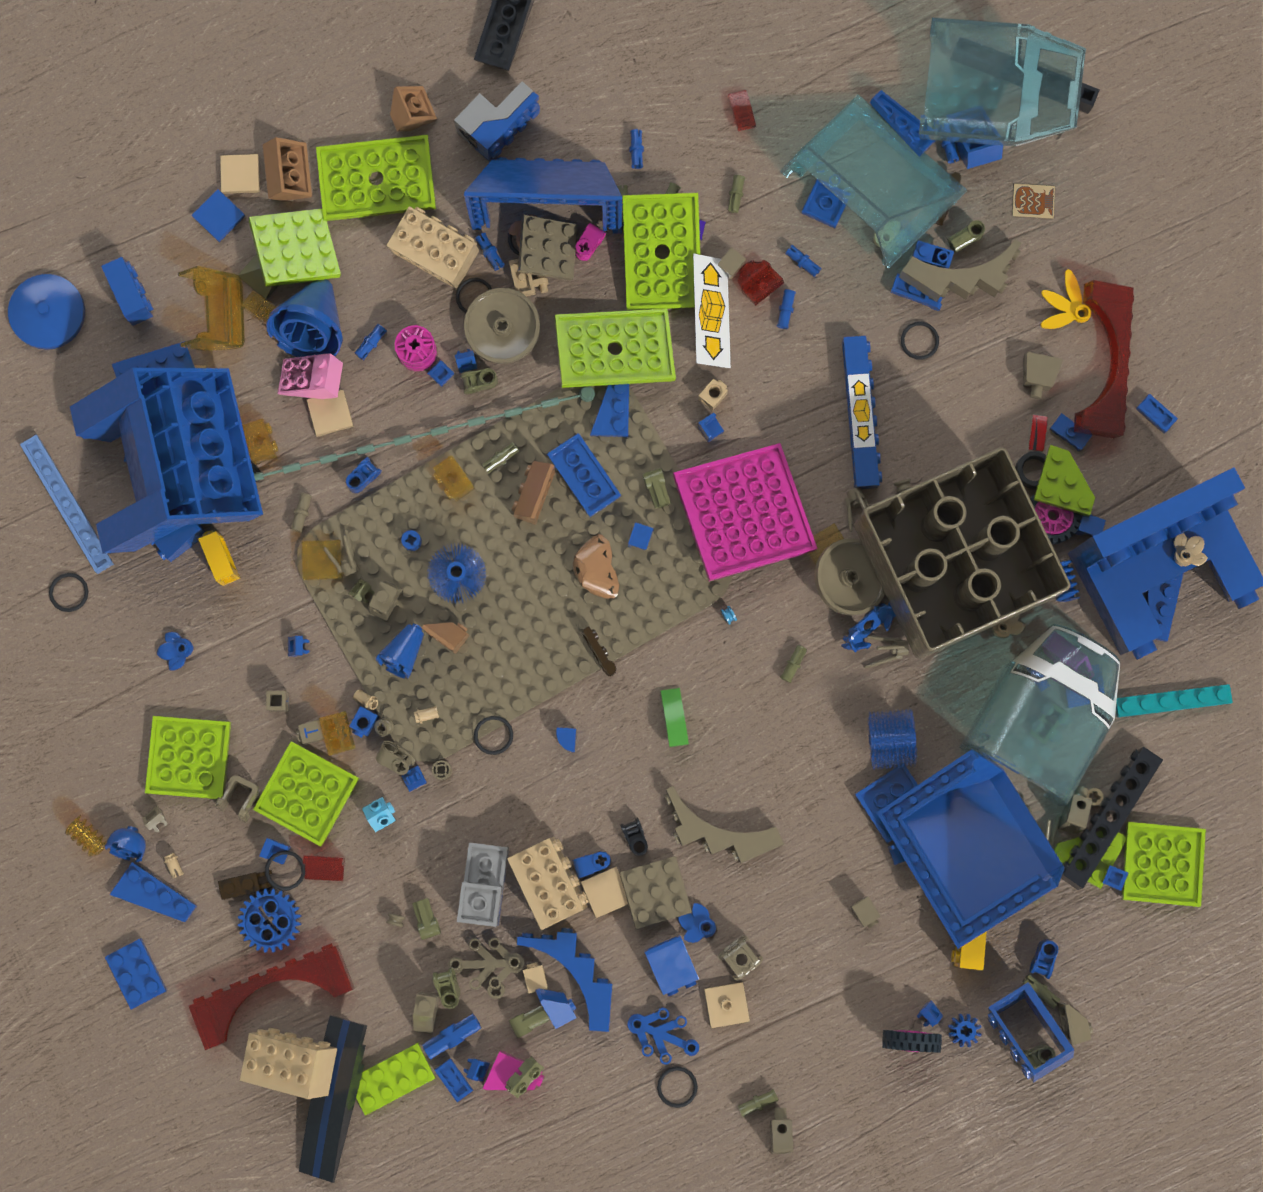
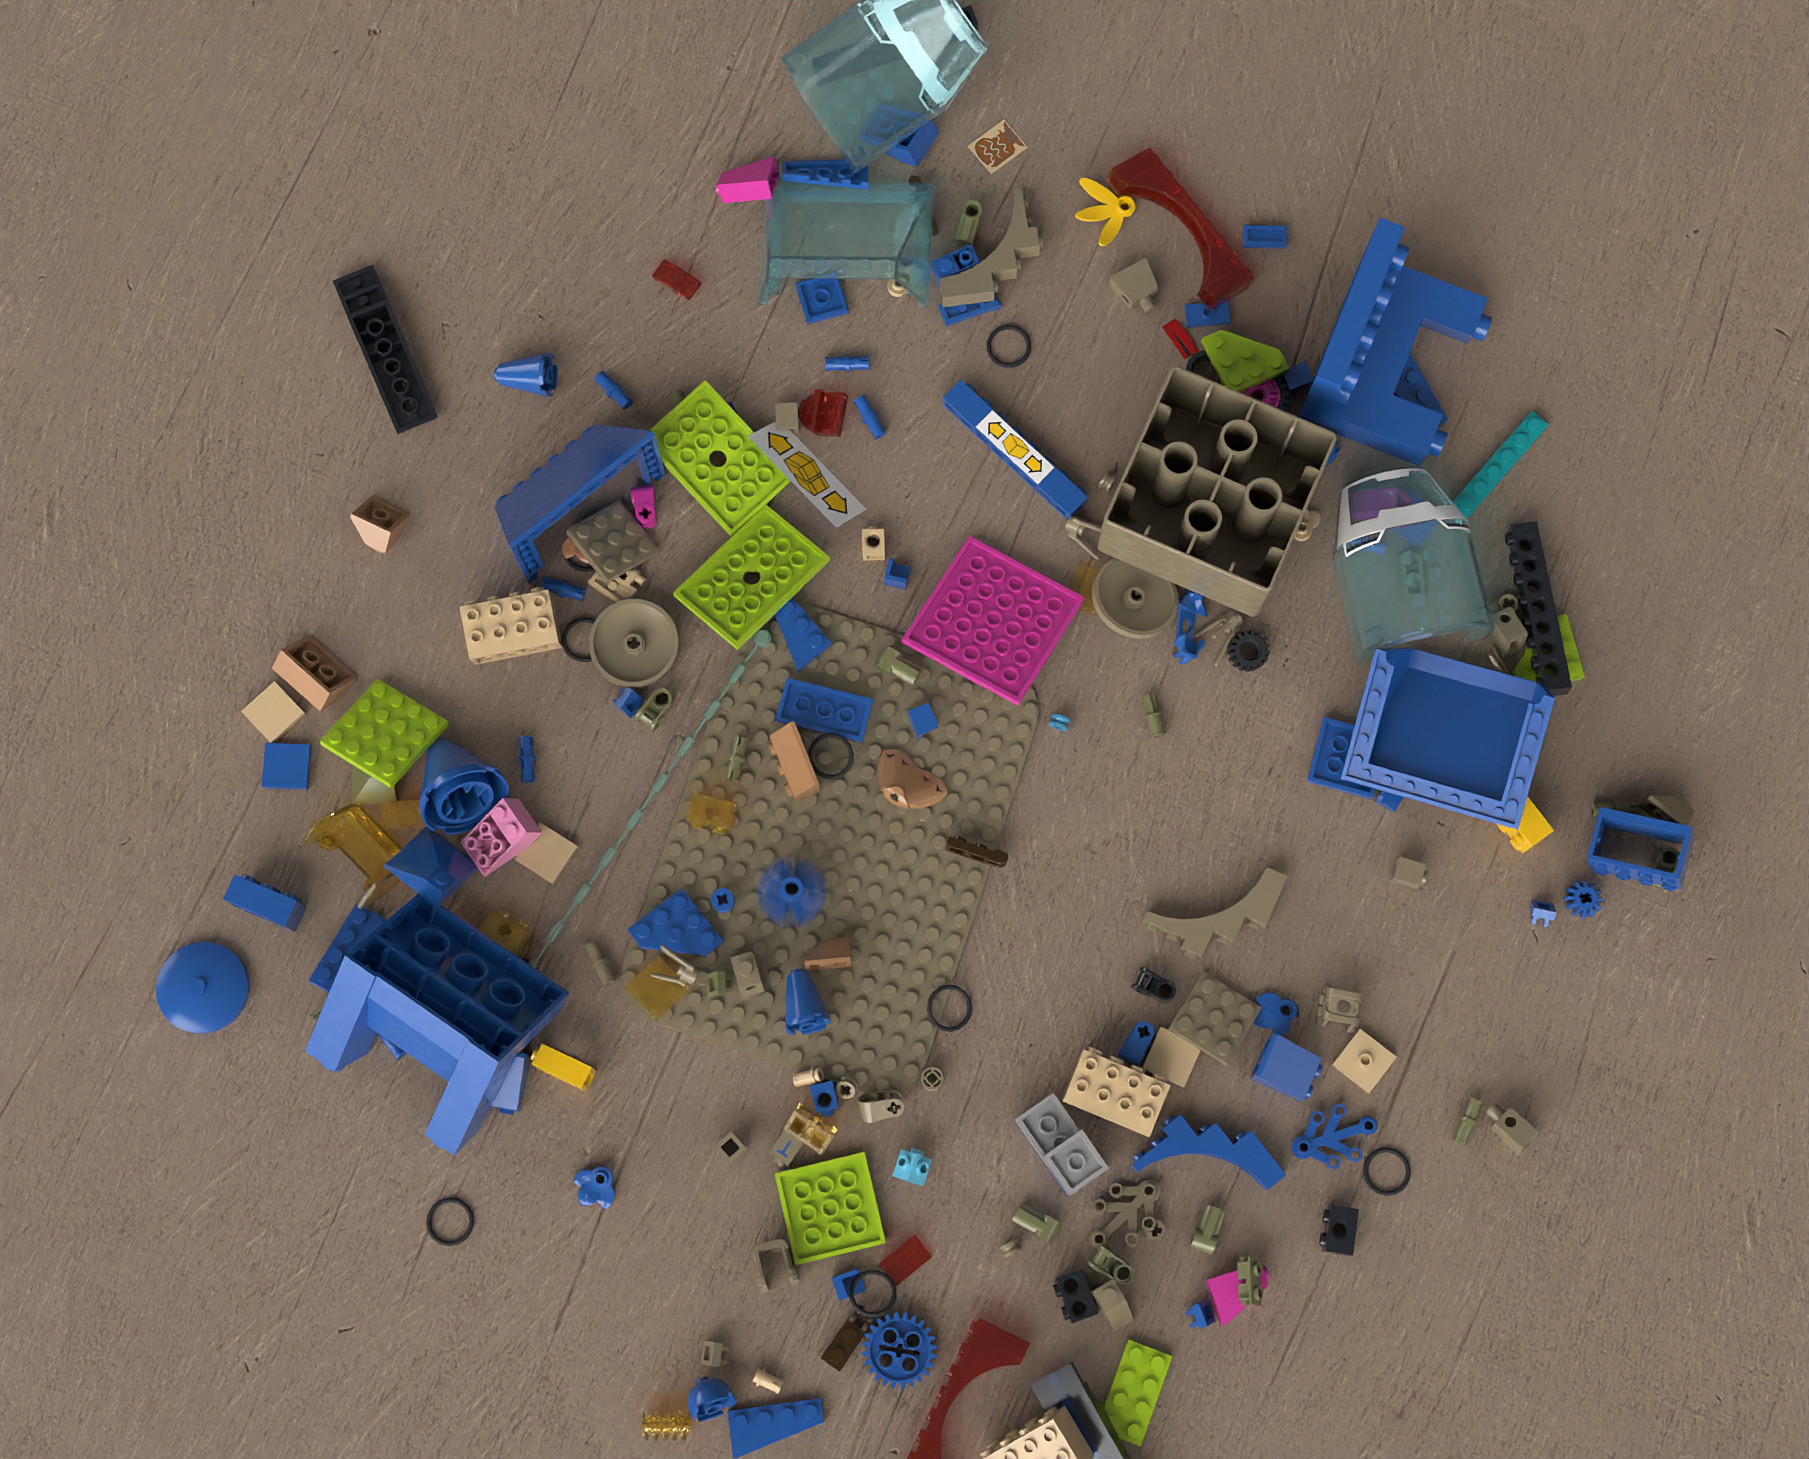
camera: 40 degrees left, 5 degrees down
medium blue plate [20,435,114,574] -> none
lime plate [145,716,231,799] -> none
blue tile [288,636,310,657] -> none
lime plate [316,135,436,221] -> none
blue piece [346,457,382,493] -> none
dark pink wheel [395,325,437,372] -> none
blue tile [401,766,427,792] -> none
tan pin [414,706,439,724] -> none
blue piece [422,1014,482,1059] -> none
blue tile [427,360,454,387] -> none
blue plate [434,1058,473,1102] -> none
piece [454,81,540,162] -> none
tan brick [523,962,548,993] -> none
slope [535,989,577,1029] -> none
blue brick [556,728,576,753] -> none
bright green slope [661,688,689,748] -> none
olive axle [728,175,745,213] -> none
blue piece [868,709,917,770] -> none
black wheel [882,1030,942,1053] -> none
blue pin [938,124,959,164] -> none
blue piece [1029,939,1059,979] -> none
blue tile [1103,865,1128,891] -> none
lime plate [1121,822,1206,907] -> none
tan plate [1173,533,1208,566] -> none
none -> blue slope [384,826,478,908]
none -> blue cone [494,353,558,397]
none -> blue plate [627,888,723,957]
none -> dark pink slope [716,157,780,203]
none -> black piece [808,733,854,779]
none -> black brick [1053,1269,1098,1324]
none -> black tyre [1227,630,1270,672]
none -> black brick [1319,1205,1359,1256]

